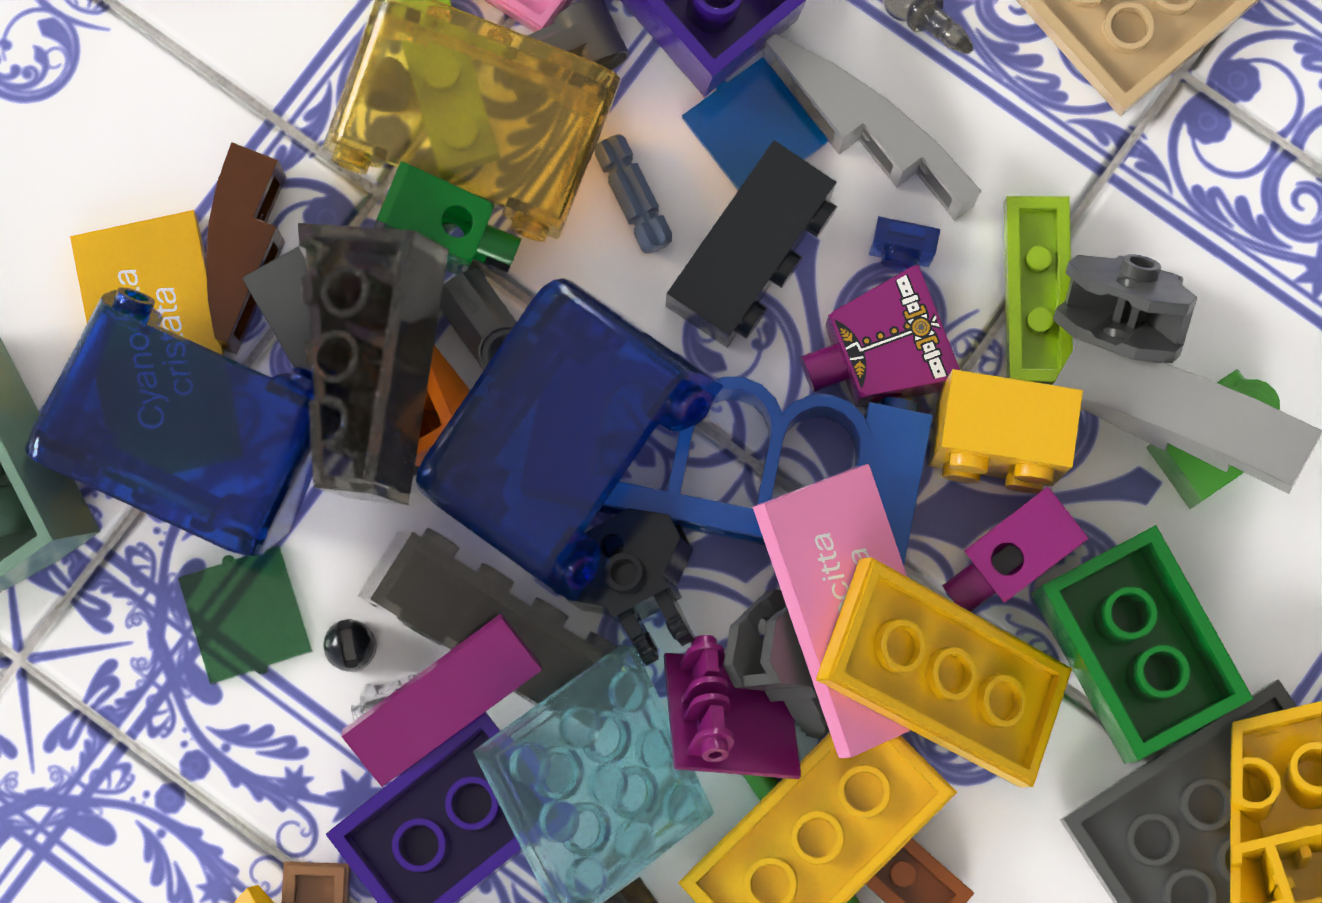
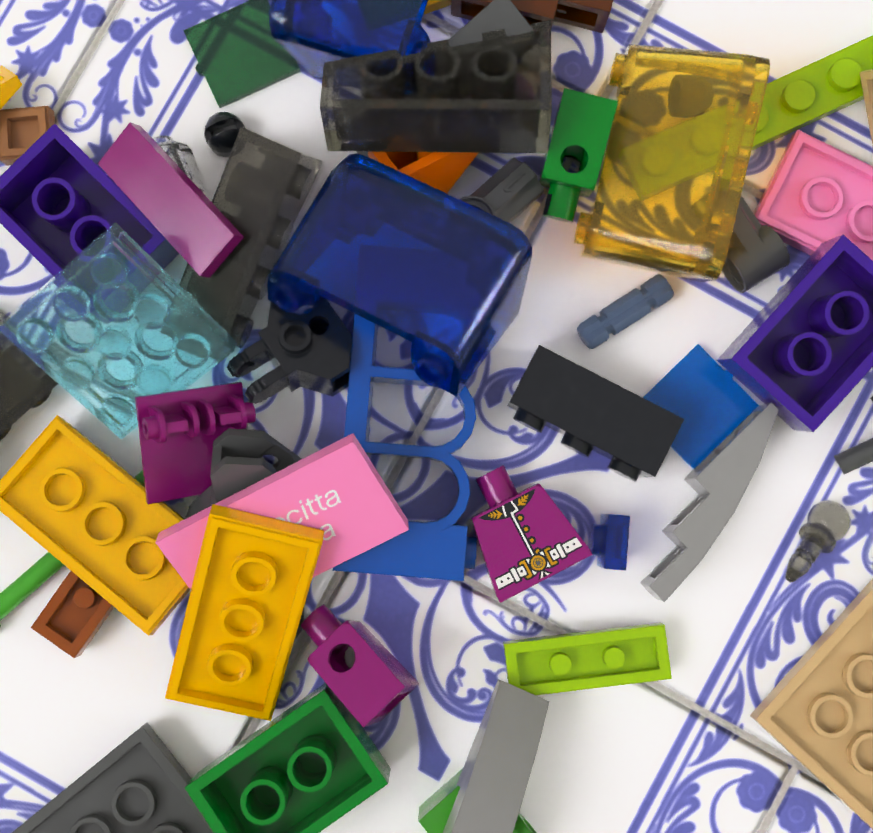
camera: 85 degrees right, 5 degrees up
yellow brick [928,369,1083,493] -> none
dark grey hinge [1053,254,1198,363] -> none

